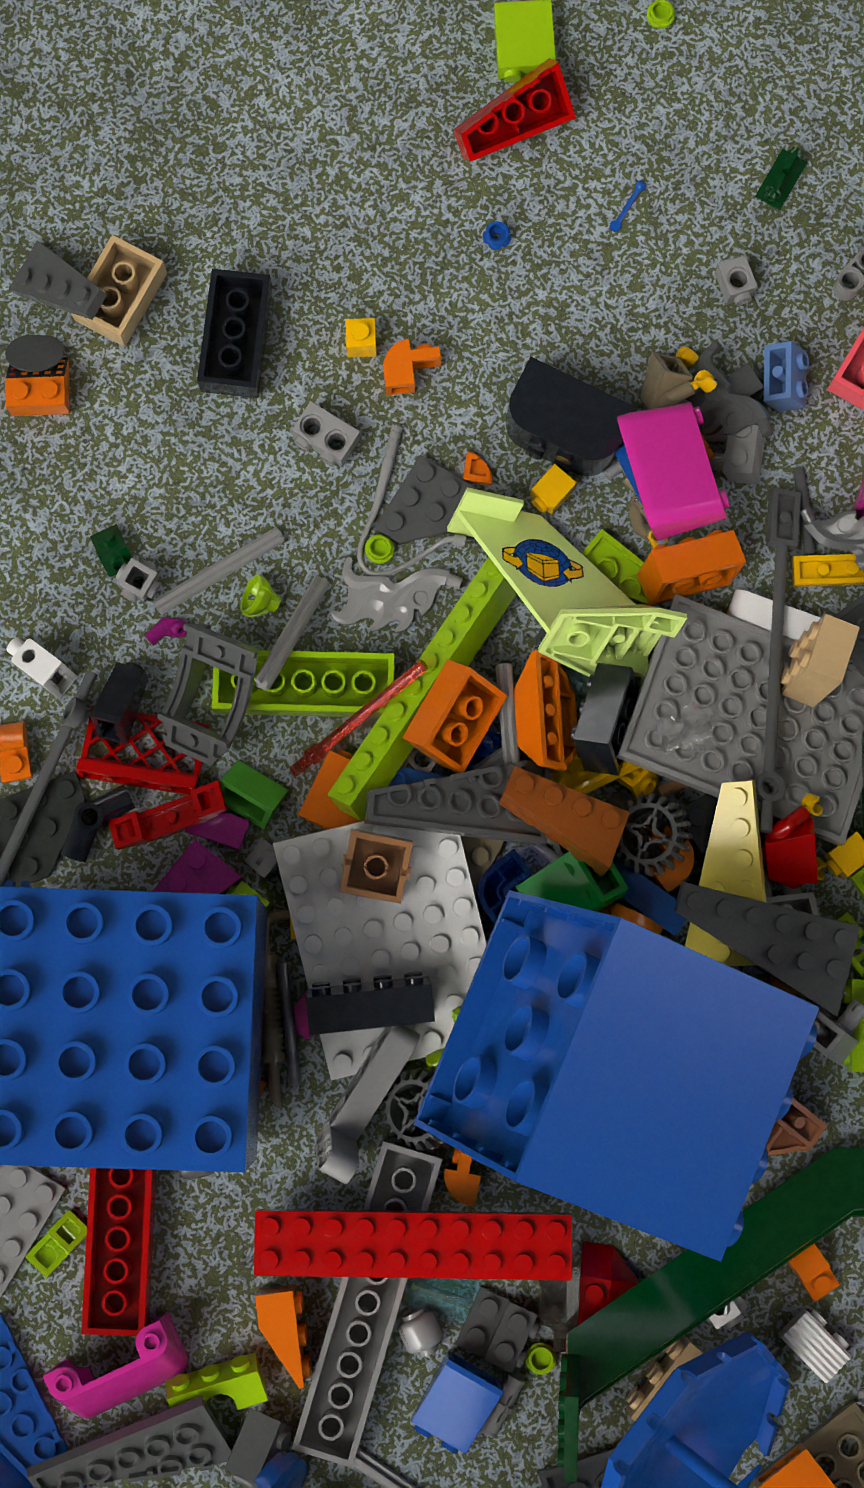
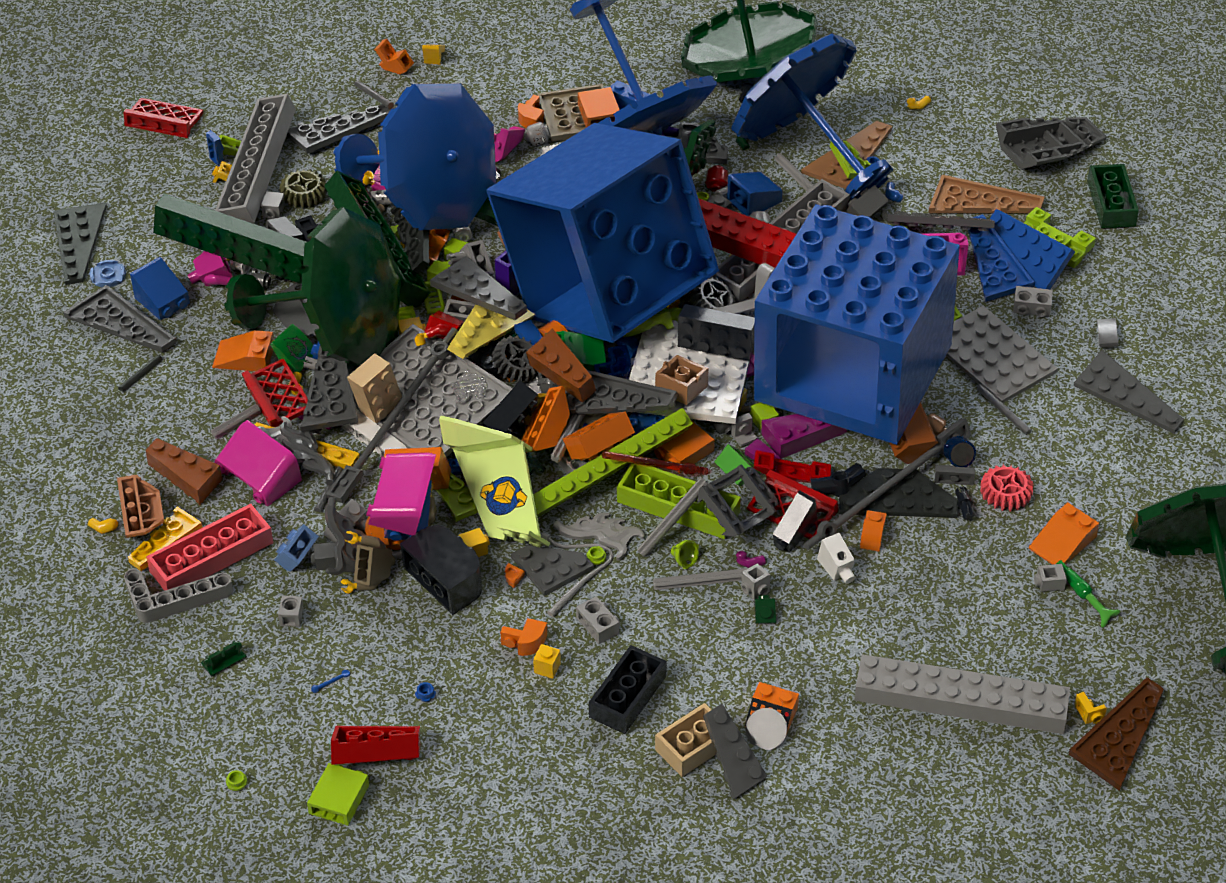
camera: 155 degrees left, 35 degrees down
none -> red head [705,165,729,192]

